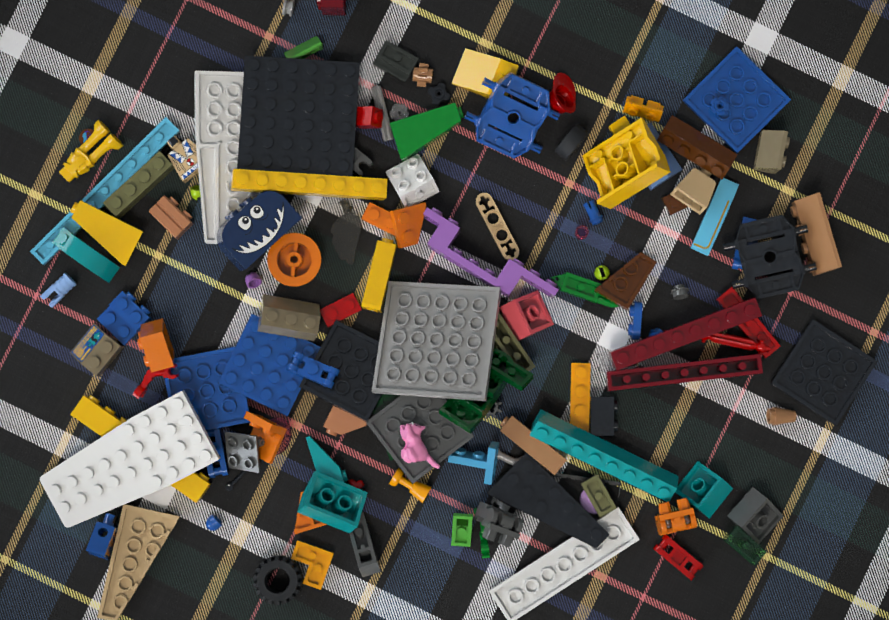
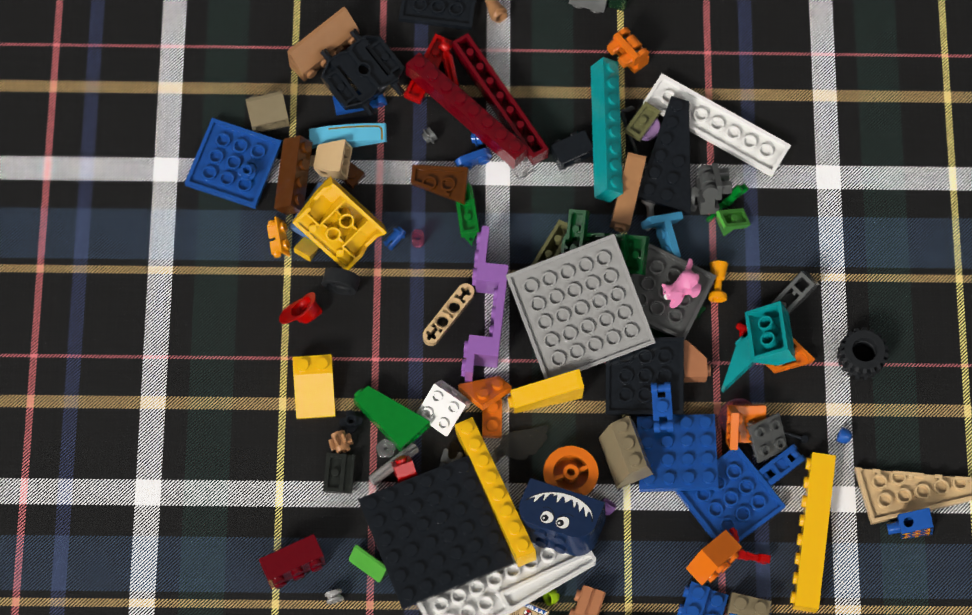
camera: 125 degrees left, 15 degrees down
white wing [40,390,221,528] -> none
light orange plate [291,540,334,590] -> none
red plate [320,293,362,328] -> none
blue piece [464,72,560,159] -> none
coral slope [499,290,554,341] -> none
light orange plate [570,363,591,432] -> none
lime hinge [594,265,610,281] -> none
red plate [653,535,703,581] -> none
teal slope [675,461,733,519] -> none

